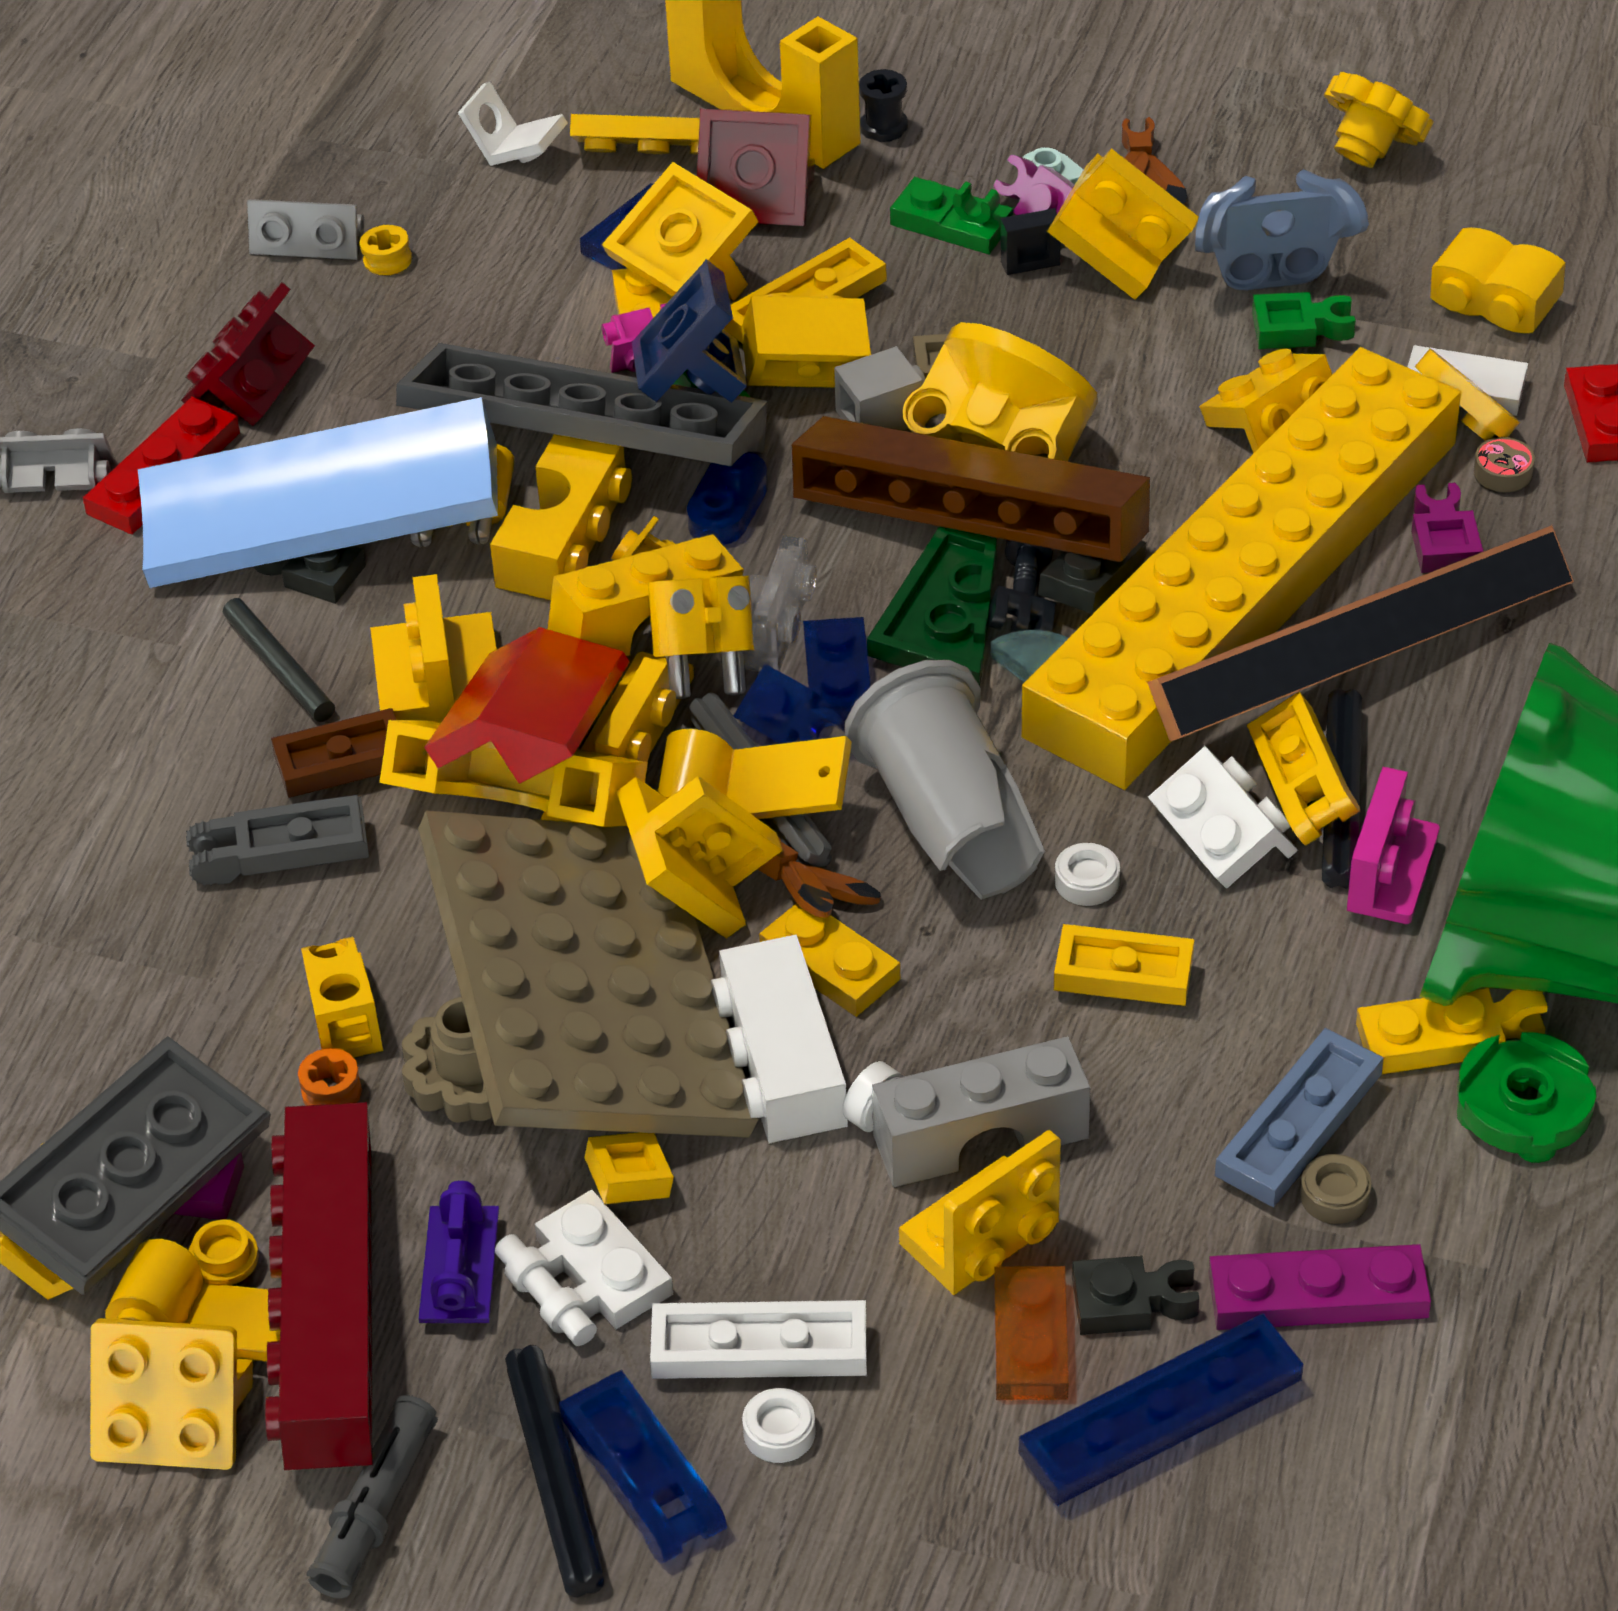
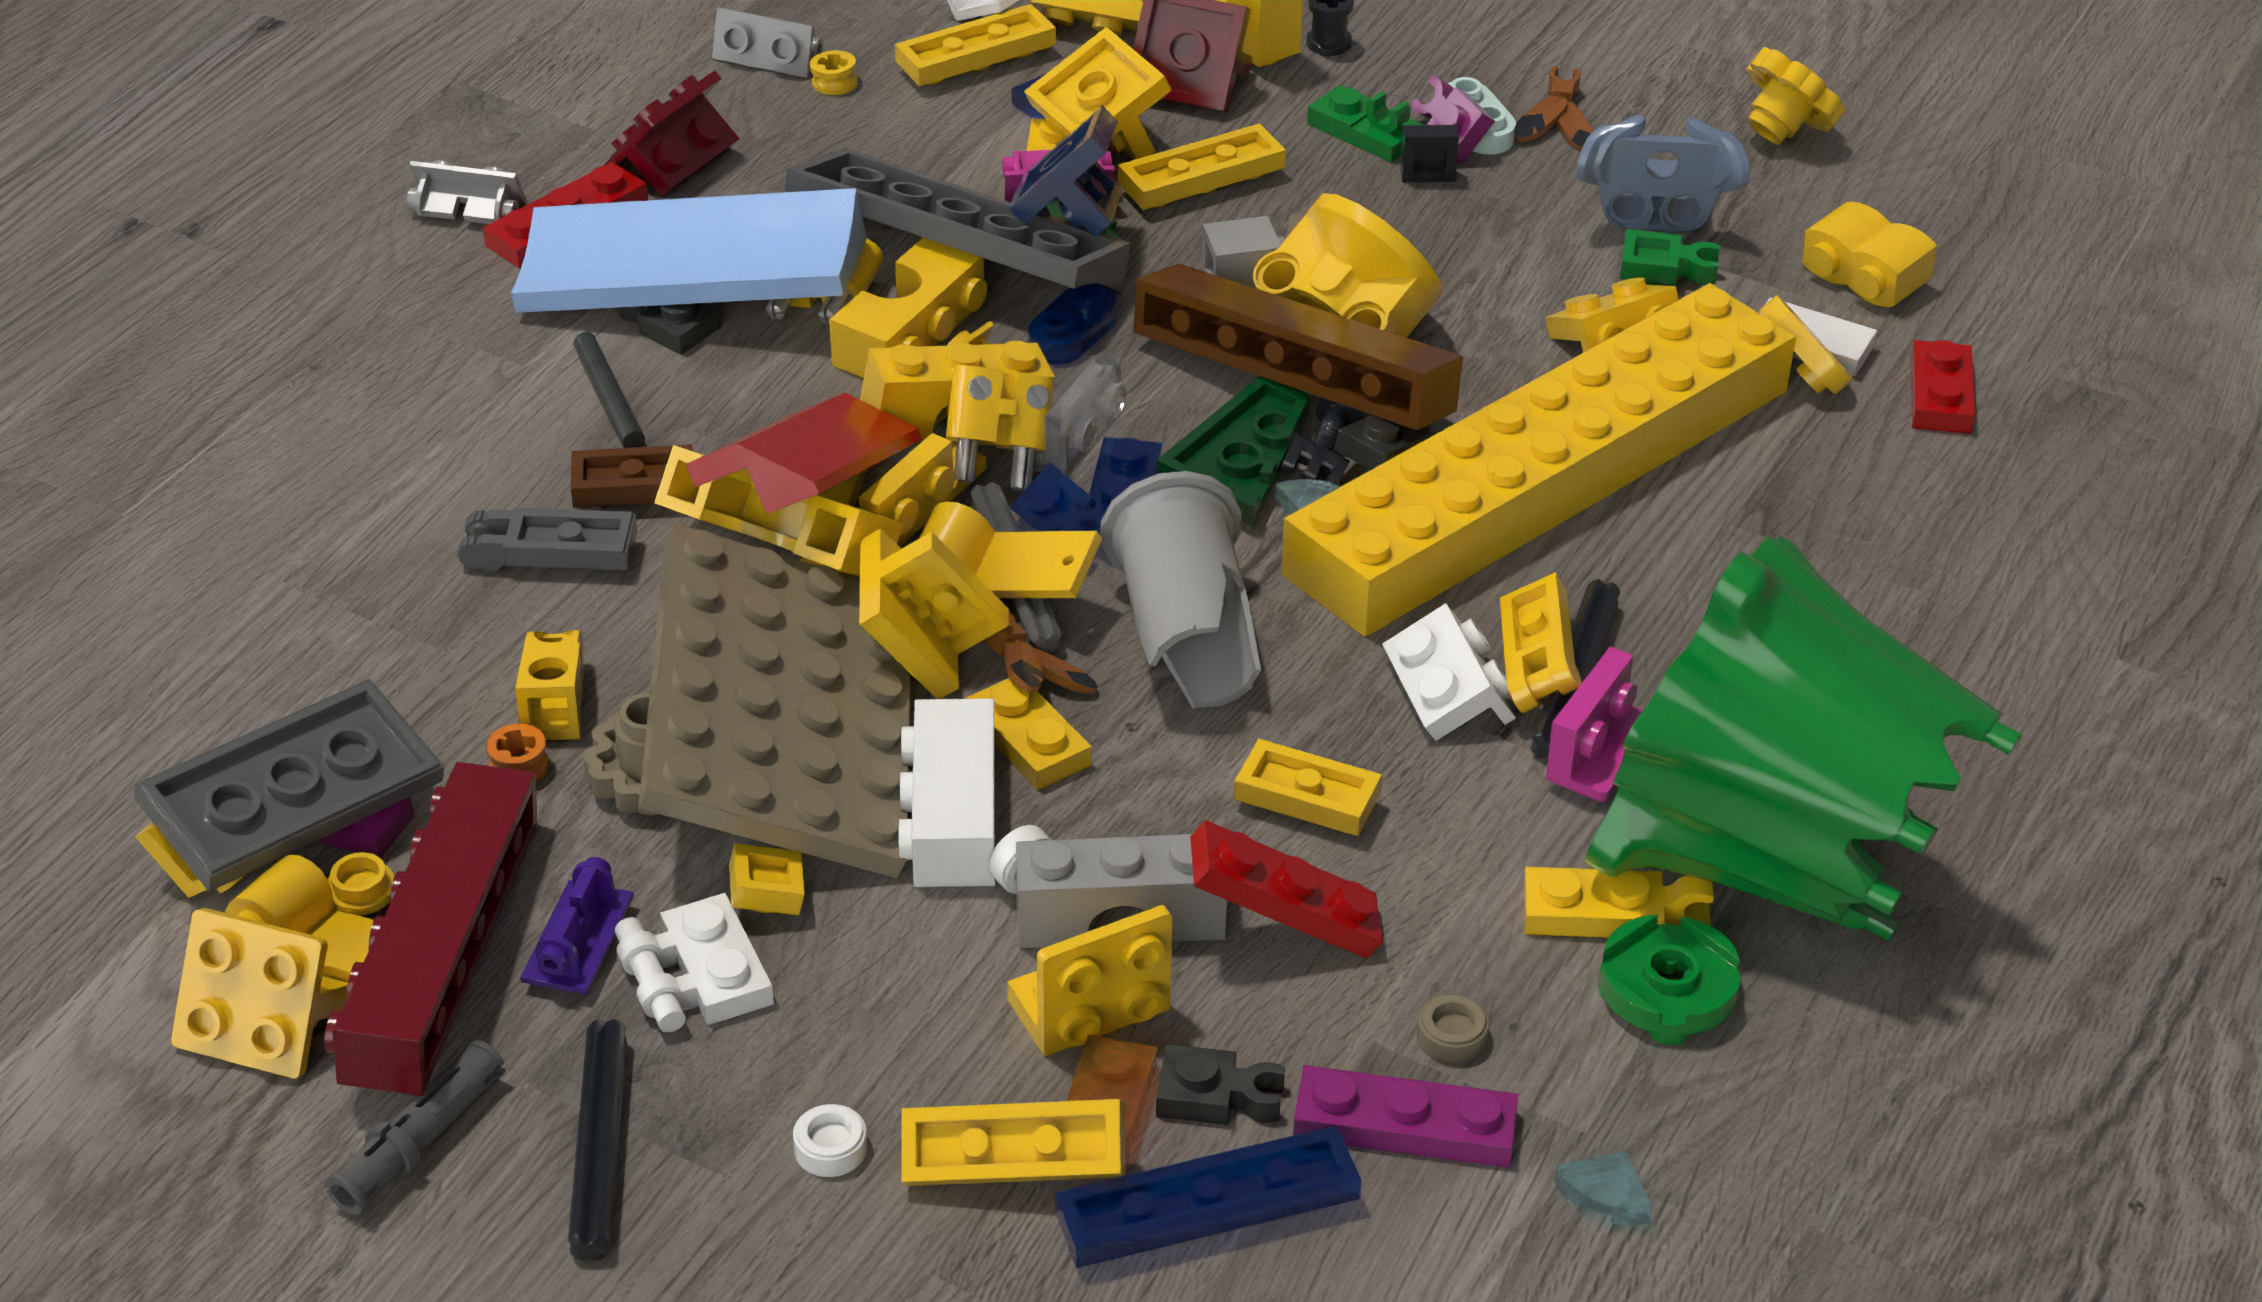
camera: 10 degrees right, 5 degrees down
yellow bracket [370,574,497,723] -> none
clear blue plate [559,1370,727,1564] -> none
white plate [650,1300,867,1379] -> none
yellow brick [741,293,871,388] -> none
yellow bracket [1047,148,1199,300] -> none
white tile [1055,843,1120,906] -> none
black tile [1147,525,1574,742] -> none
sand blue plate [1215,1028,1384,1208] -> none
magenta plate [1411,482,1483,573] -> none
dark tan tile [1473,437,1535,492] -> none
none -> yellow plate [895,4,1056,86]
none -> yellow plate [901,1099,1126,1186]
none -> red plate [1190,820,1383,959]
none -> clear light blue tile [1554,1151,1652,1225]

